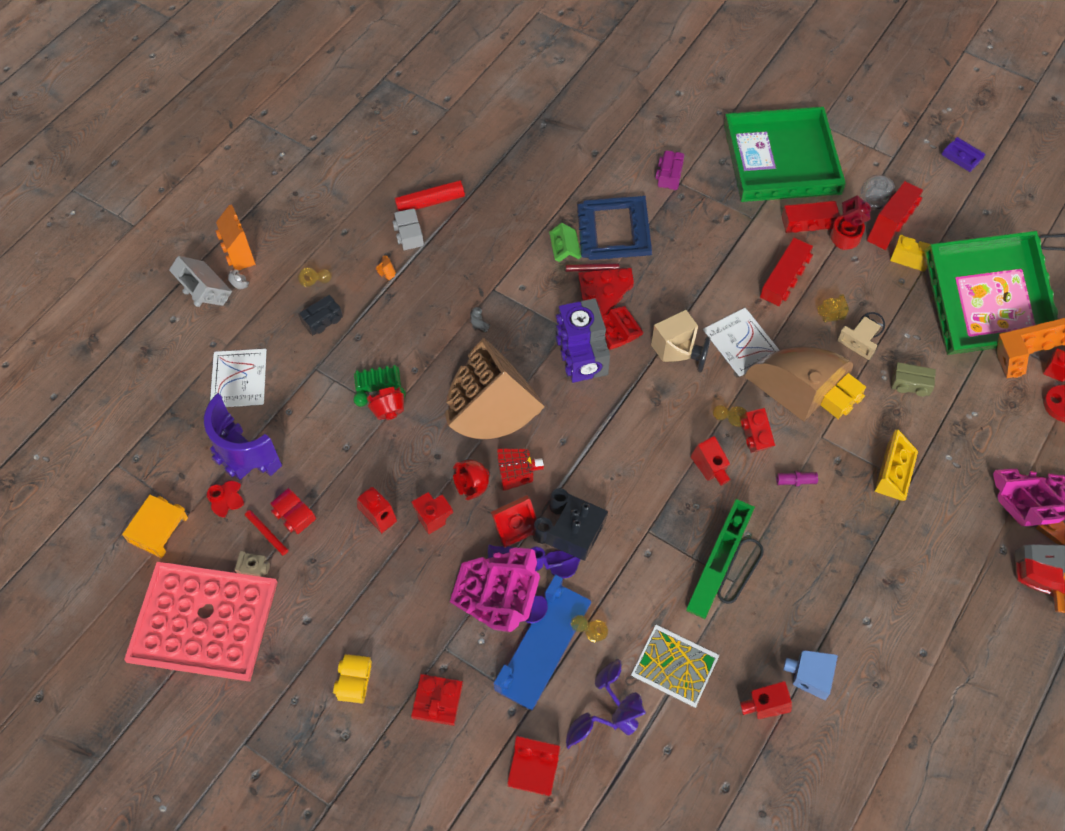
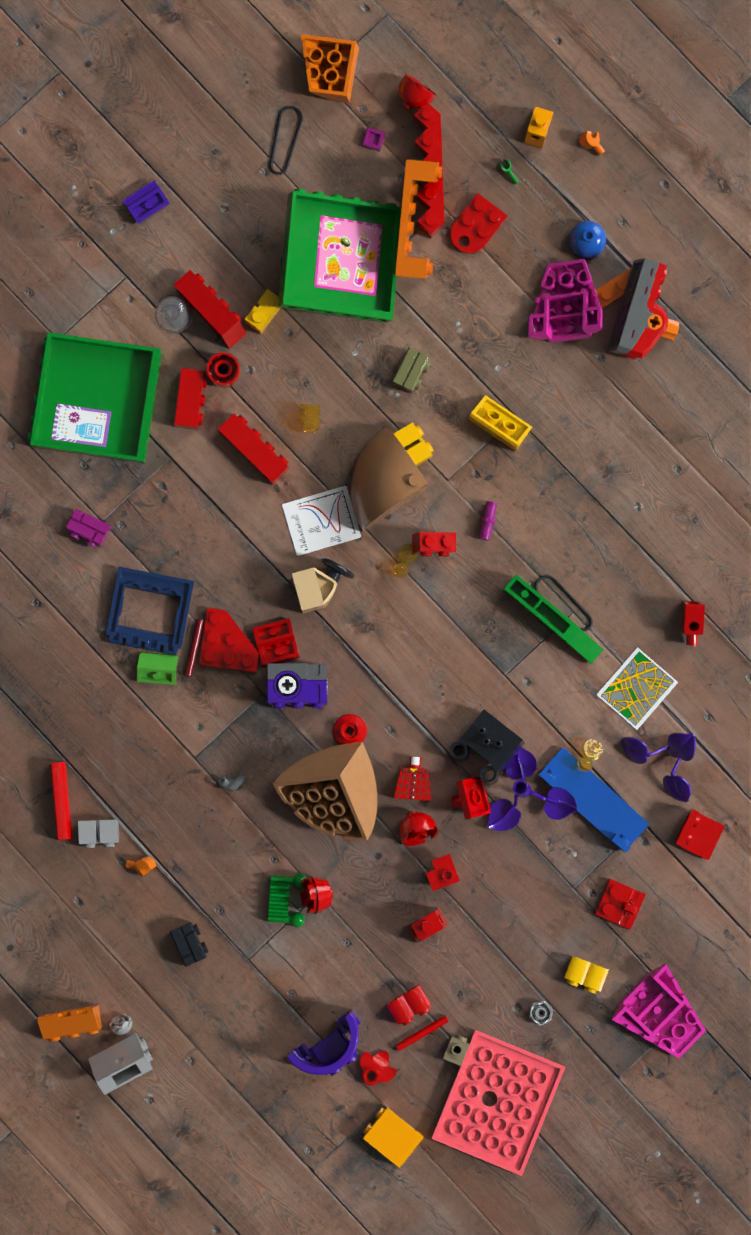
camera: 75 degrees left, 25 degrees up
white sticker [210,349,266,407] -> none
clear yellow plate [298,268,332,287] -> none
dark pink wedge [450,548,540,632] -> none
red torso [690,436,731,486] -> none
medium blue torso [783,651,838,700] -> none
tan piece [837,312,885,360] -> none
dark red brick [842,195,871,227] -> none
none -> red piece [333,714,367,745]
none -> light grey plate [529,1001,553,1025]
none -> dark pink wedge [612,963,706,1058]

